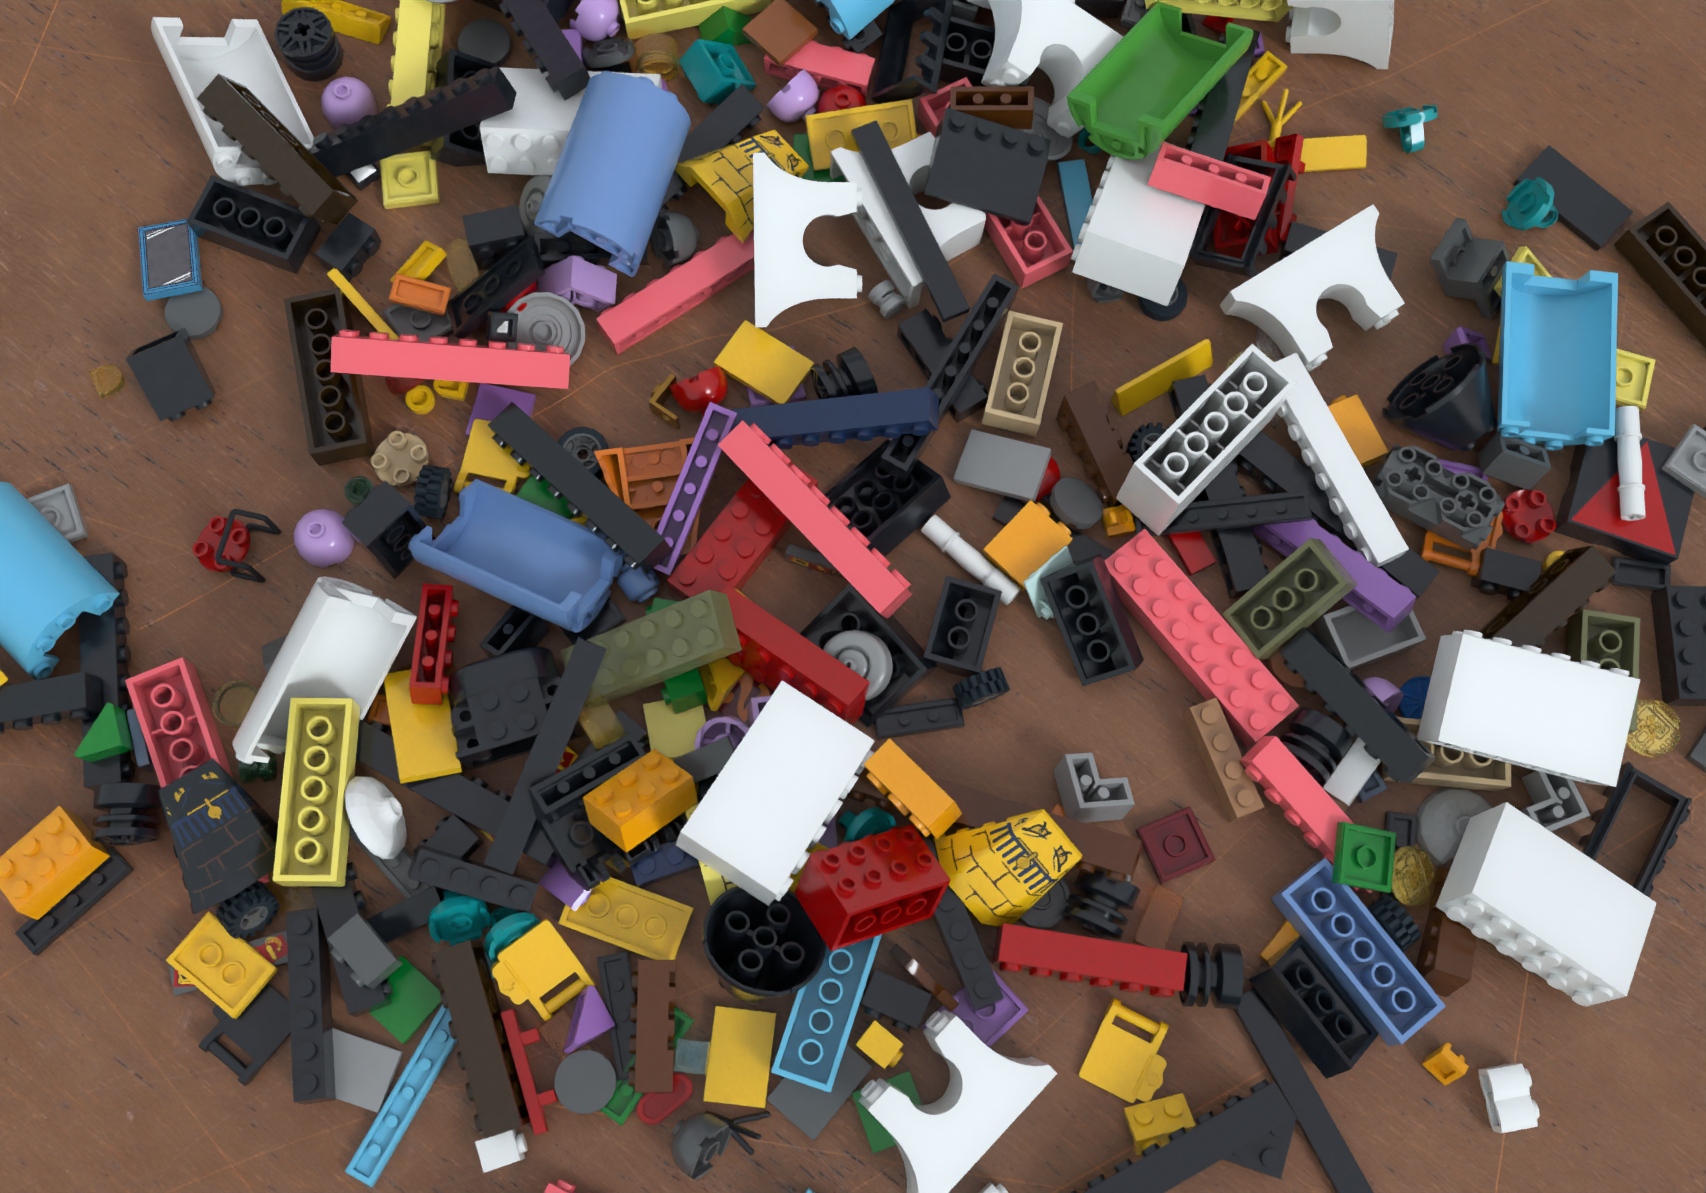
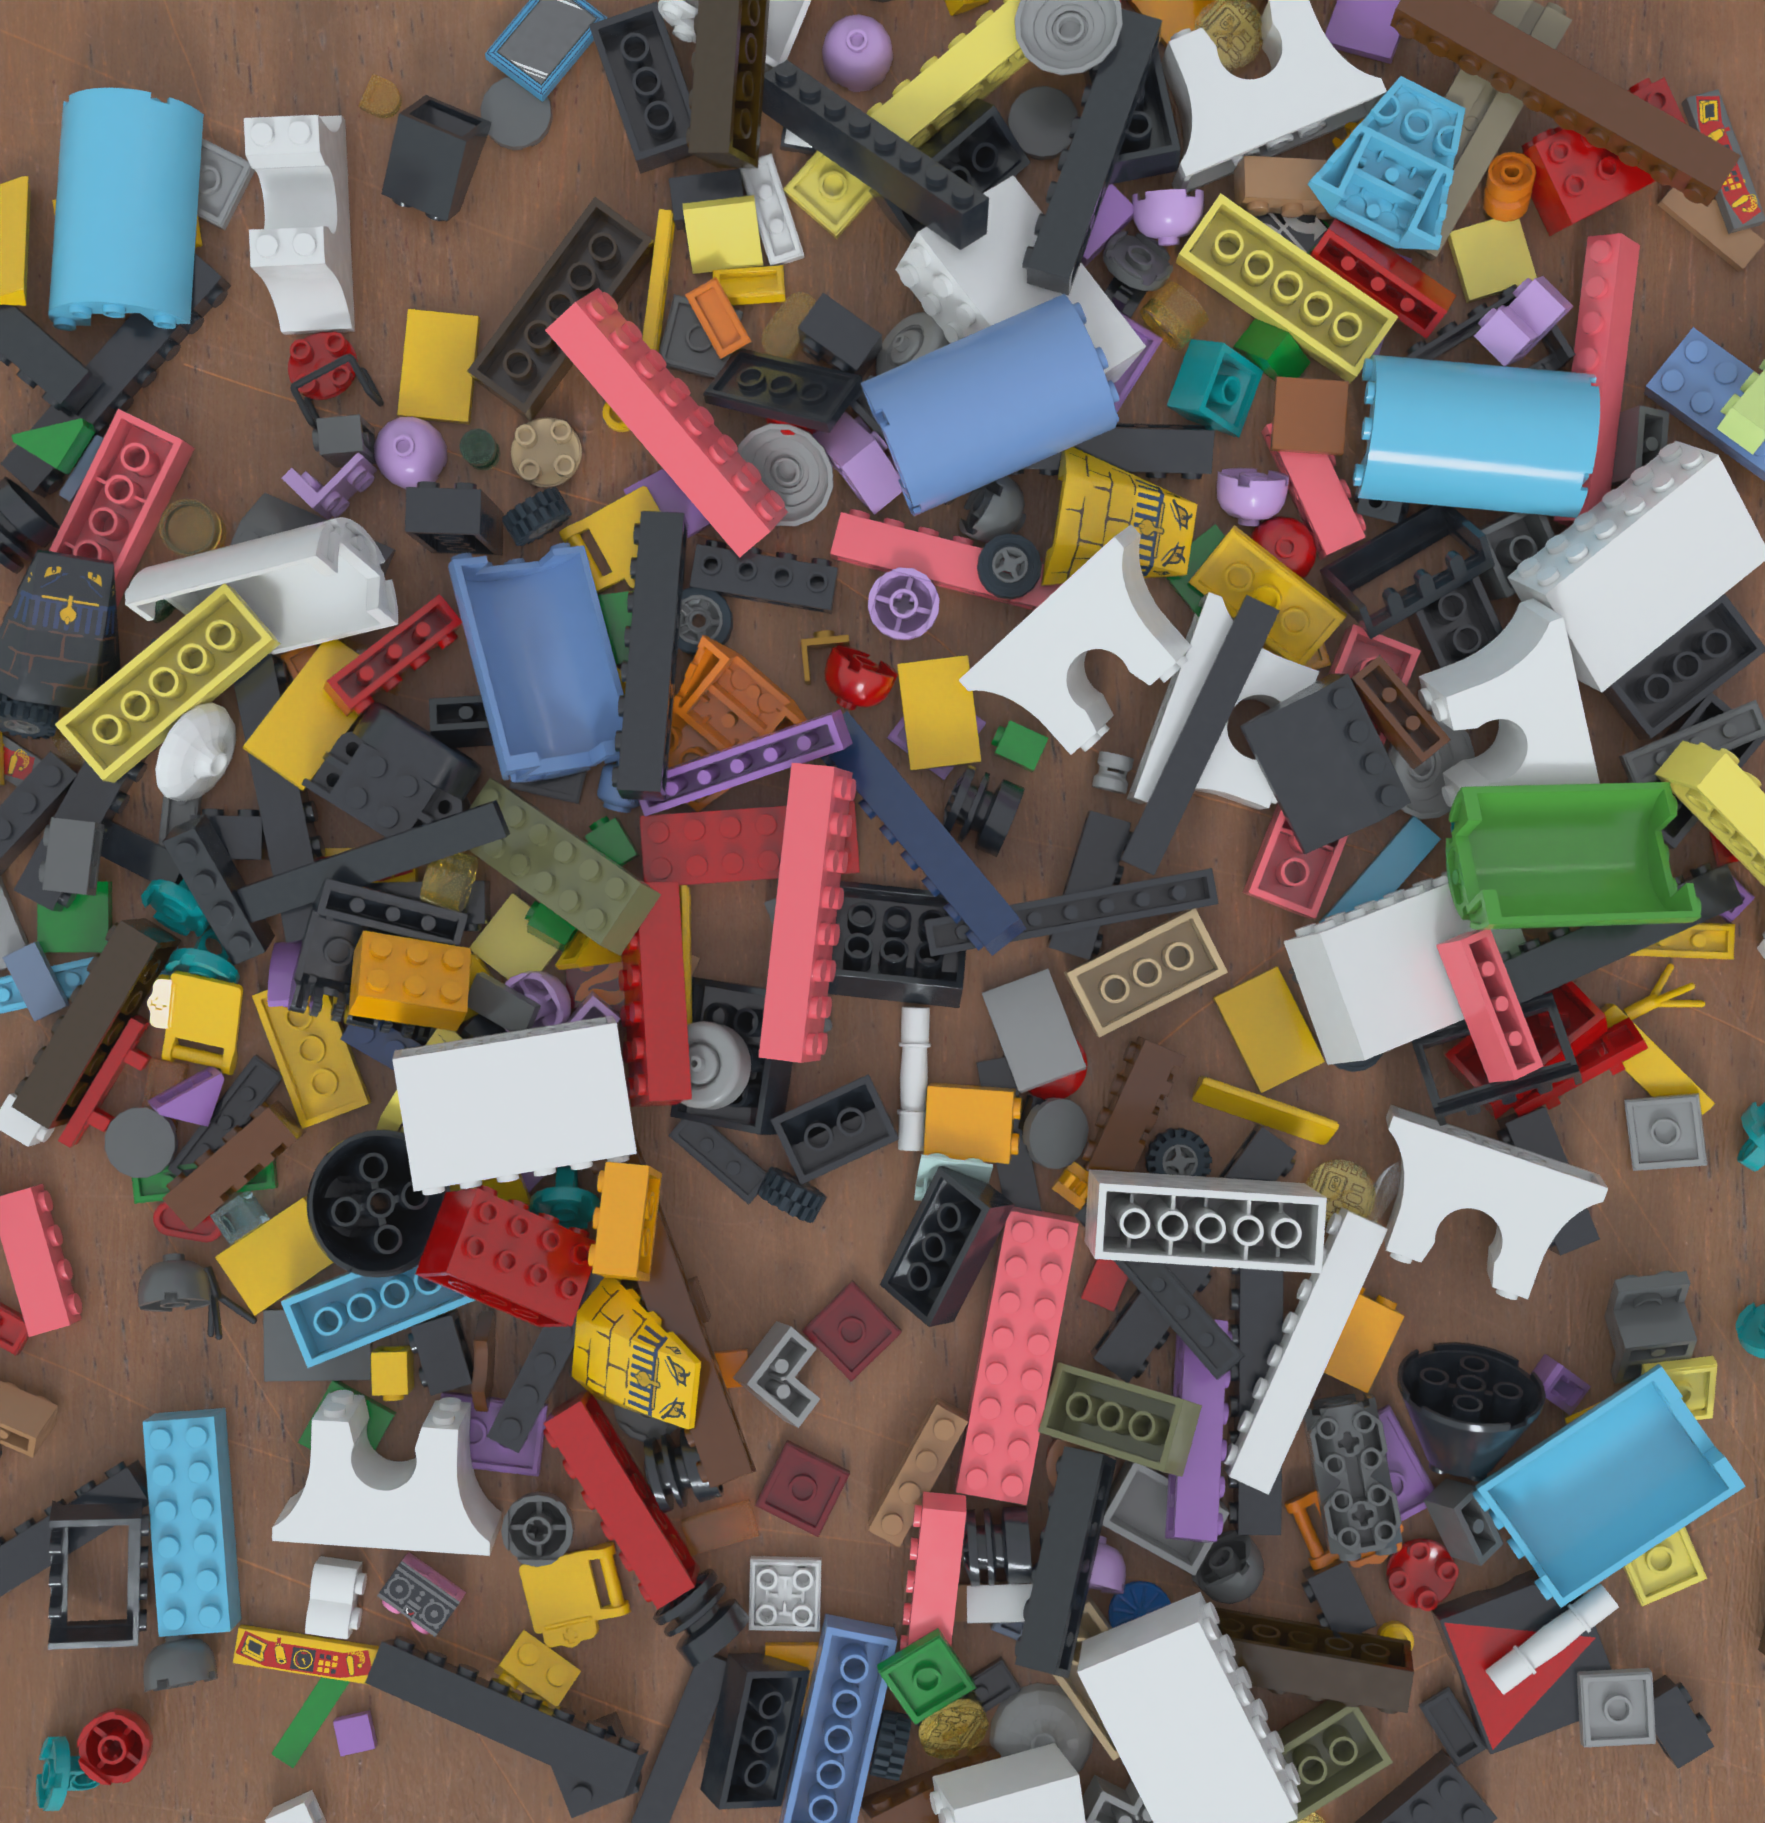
camera: 55 degrees right, 15 degrees up
black tile [486,311,518,342] -> none
none -> sand blue tile [2,941,70,1022]
none -> white piece [244,115,355,335]
none -> lavender bracket [282,452,377,520]
none -> dark grey brick [312,414,377,468]
none -> brick [377,1552,466,1637]
none -> yellow tile [397,309,481,424]
none -> dark grey cylinder [501,1491,575,1567]
none -> light yellow tile [683,195,763,274]
none -> black brick [690,540,839,614]
none -> white tile [739,154,805,266]
none -> white tile [749,1556,822,1632]
none -> dark red tile [802,1280,902,1382]
none -> lavender cylinder [868,567,939,640]
none -> black wheel [977,534,1042,600]
none -> green brick [991,720,1049,772]
none -> dark grey cylinder [1191,1530,1265,1604]
none -> yellow tile [1213,966,1325,1093]
none -> light grey tile [1624,1093,1708,1171]

